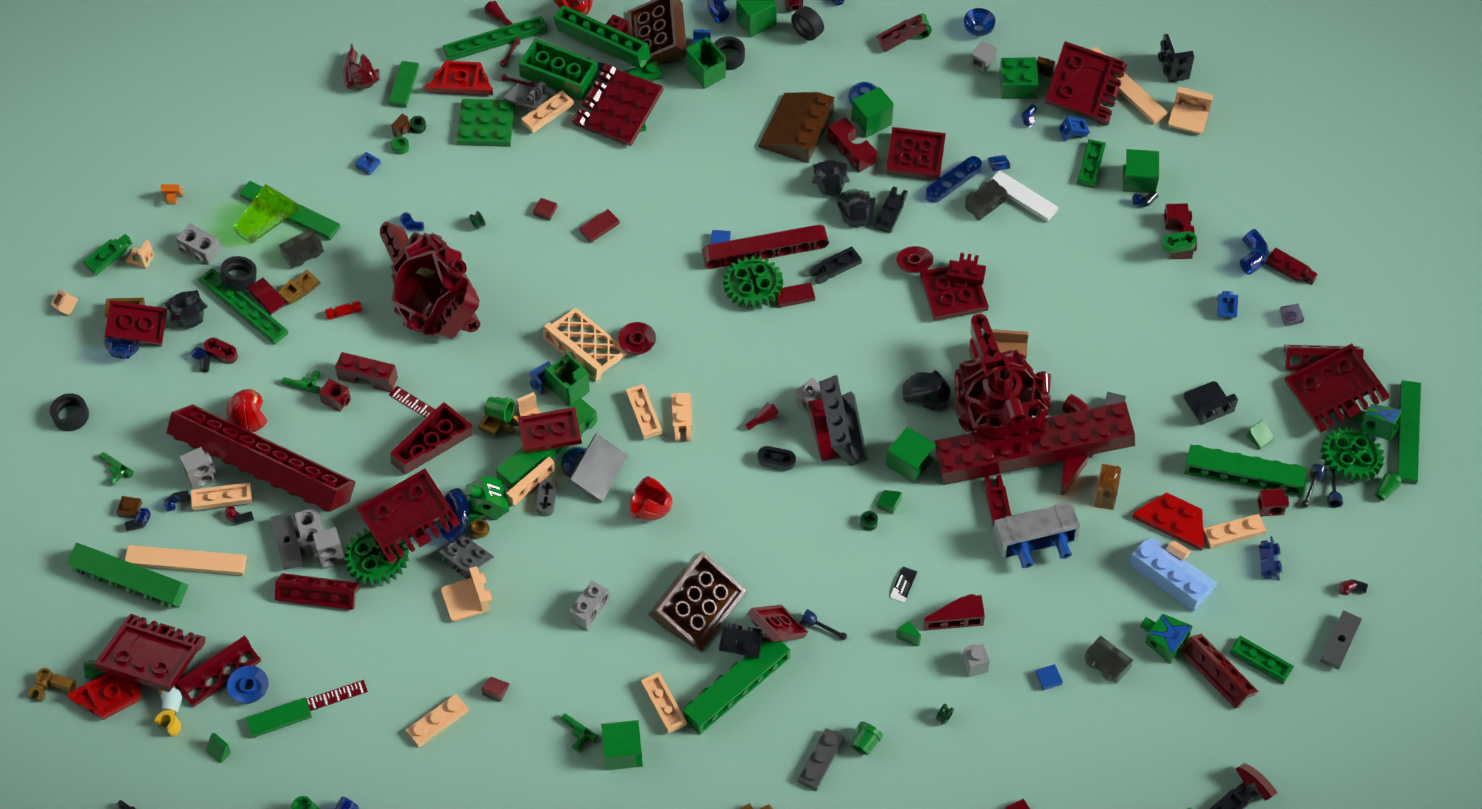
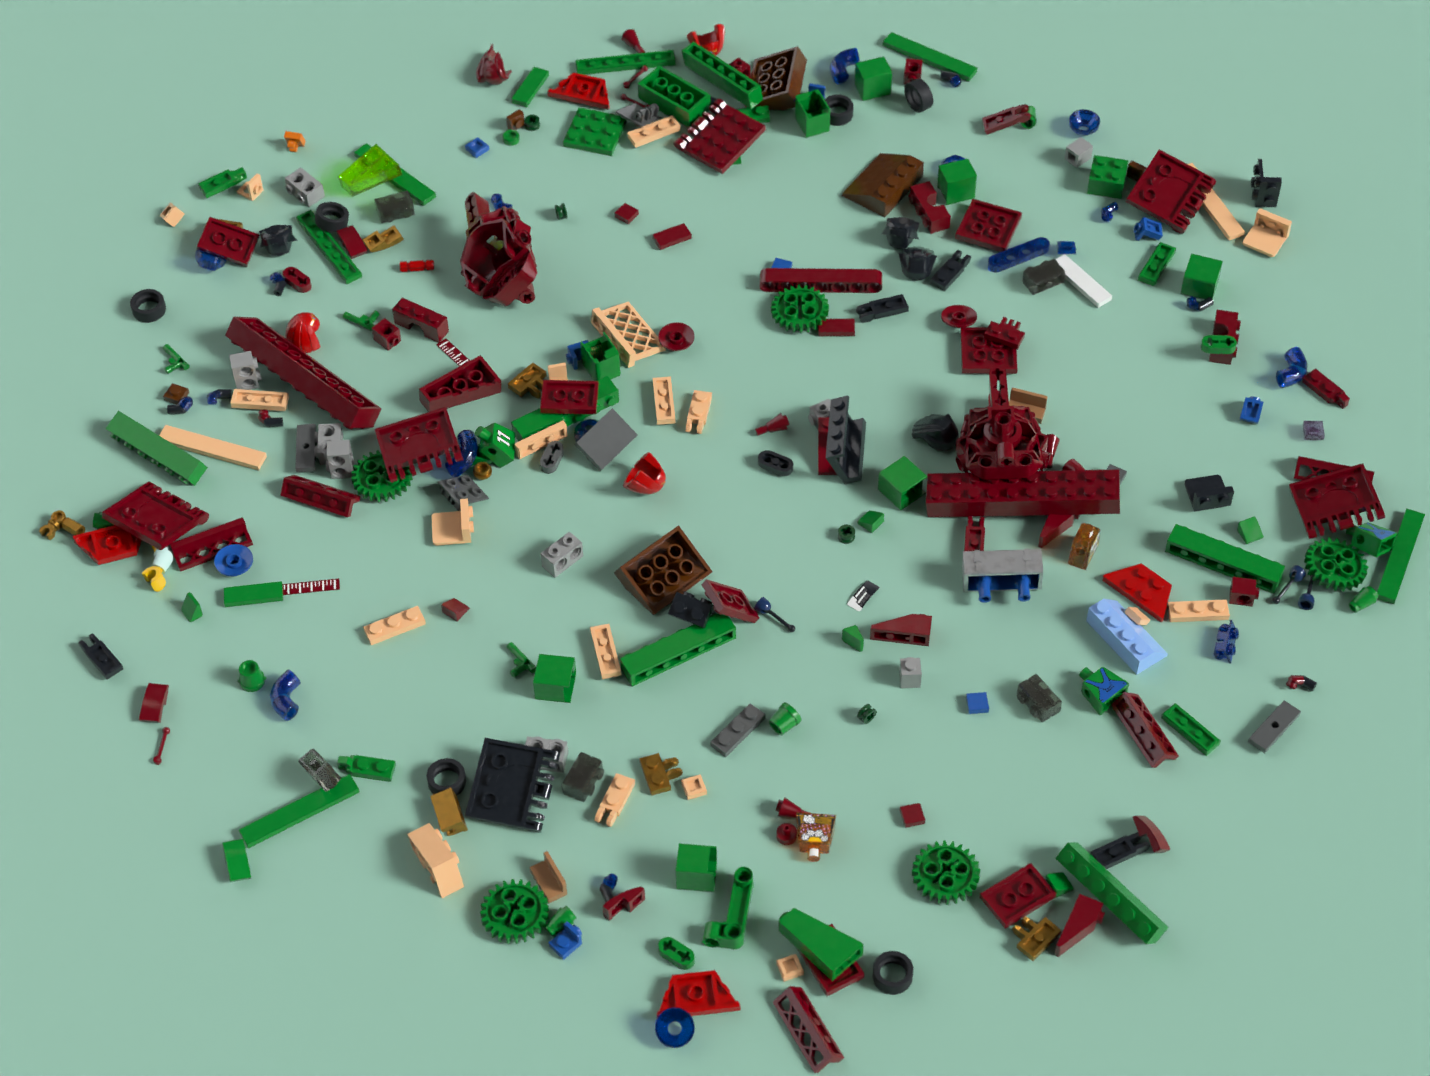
camera: 15 degrees right, 5 degrees down
green piece [484,397,515,424] -> none

